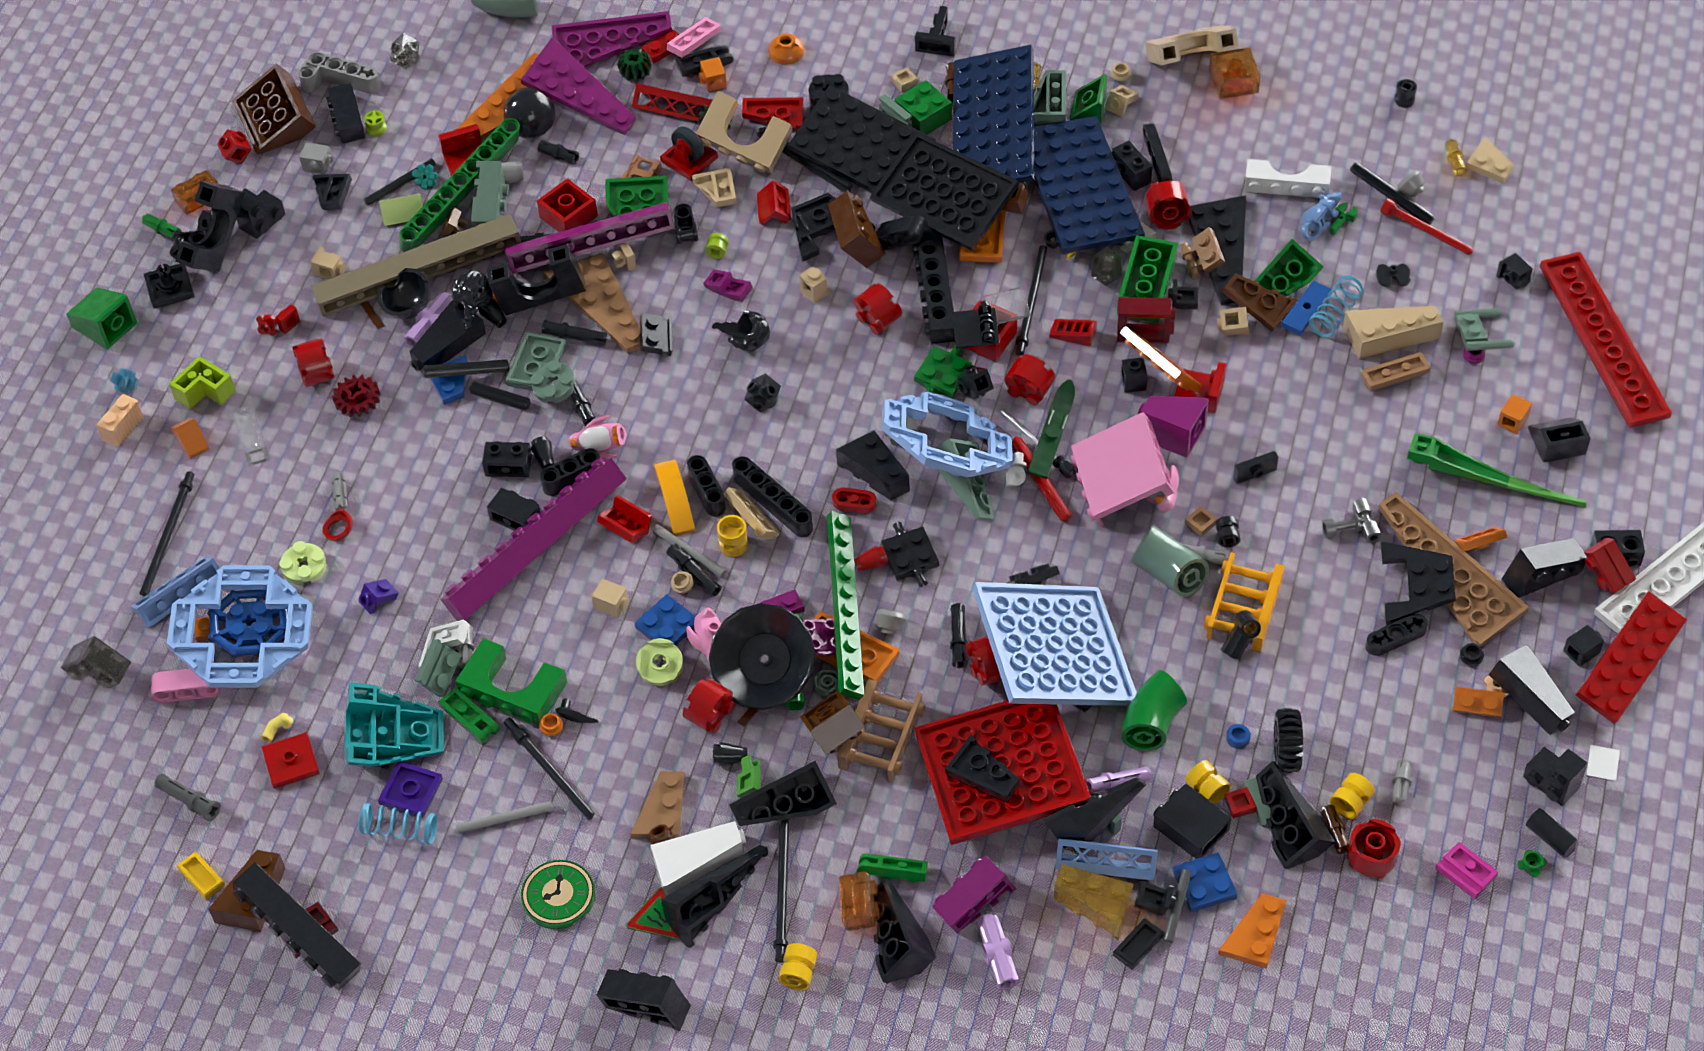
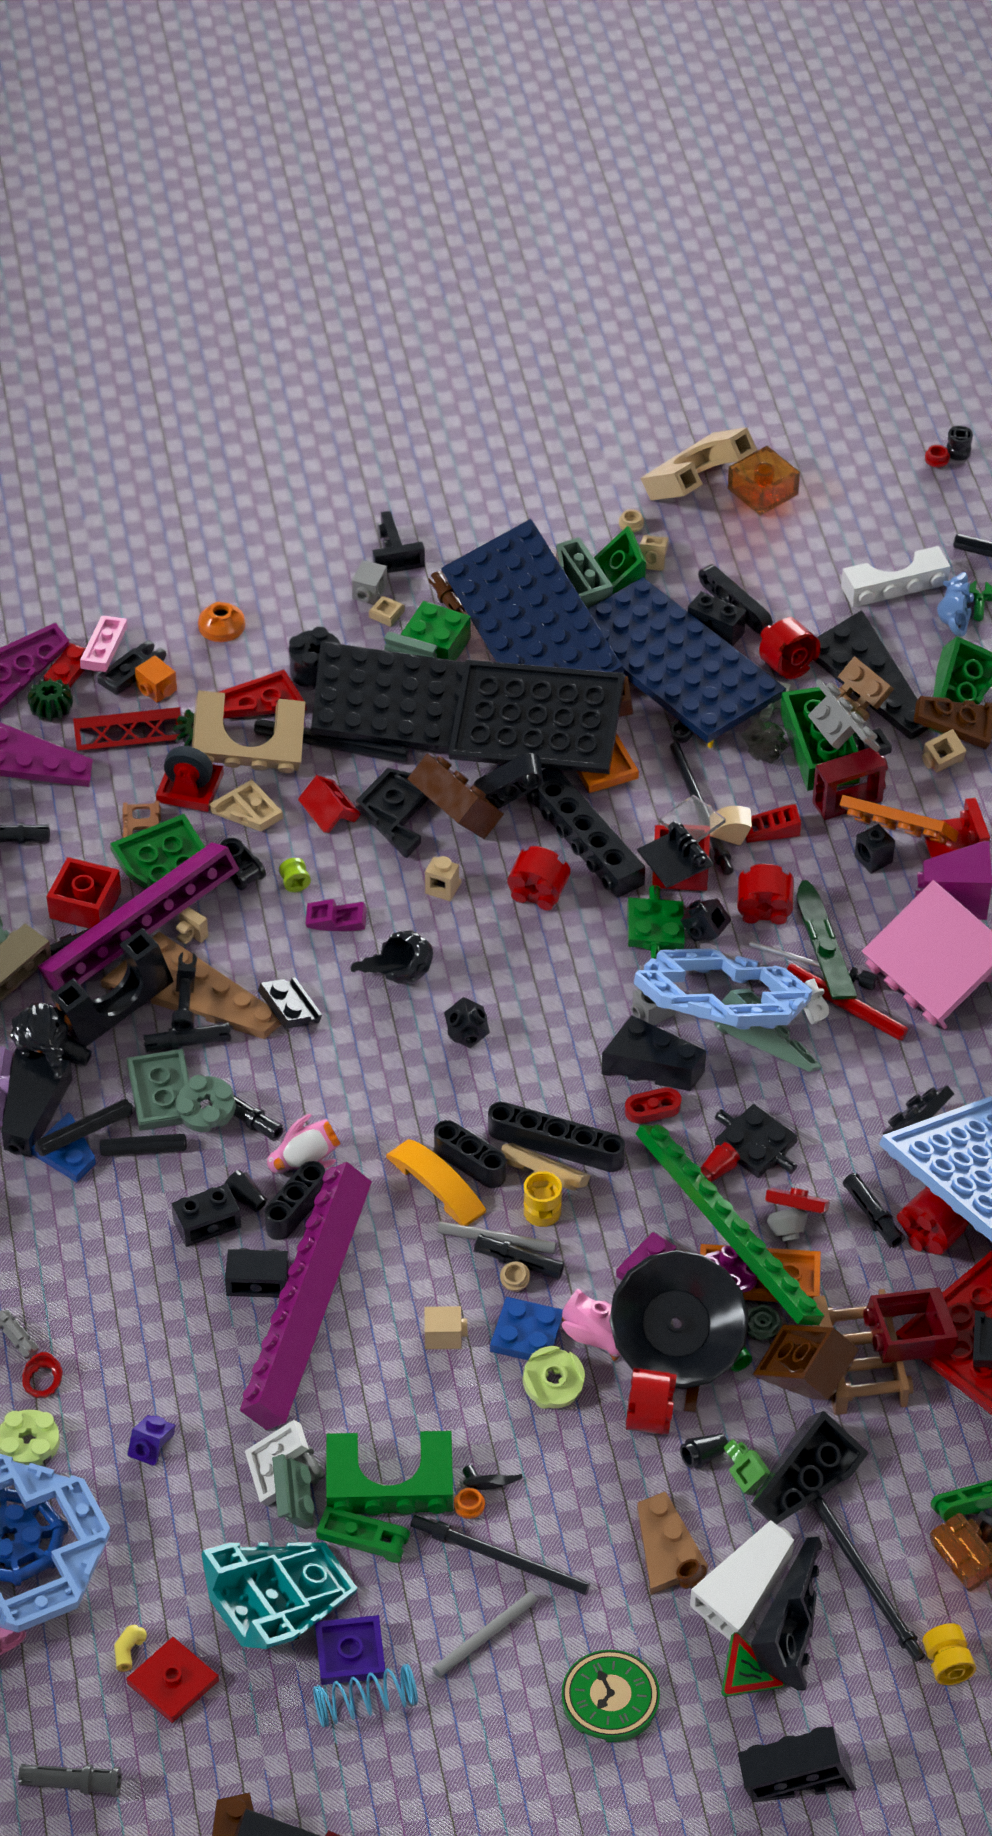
camera: 30 degrees left, 5 degrees down
red bracket [597,495,652,543] -> none
none -> black bar [171,952,197,1031]
none -> light grey brick [352,560,387,605]
none -> tan brick [709,806,752,846]
none -> red plate [765,1187,830,1214]
none -> light grey bracket [808,679,880,752]
none -> dark red window [863,1287,958,1363]
none -> red plate [925,445,950,468]

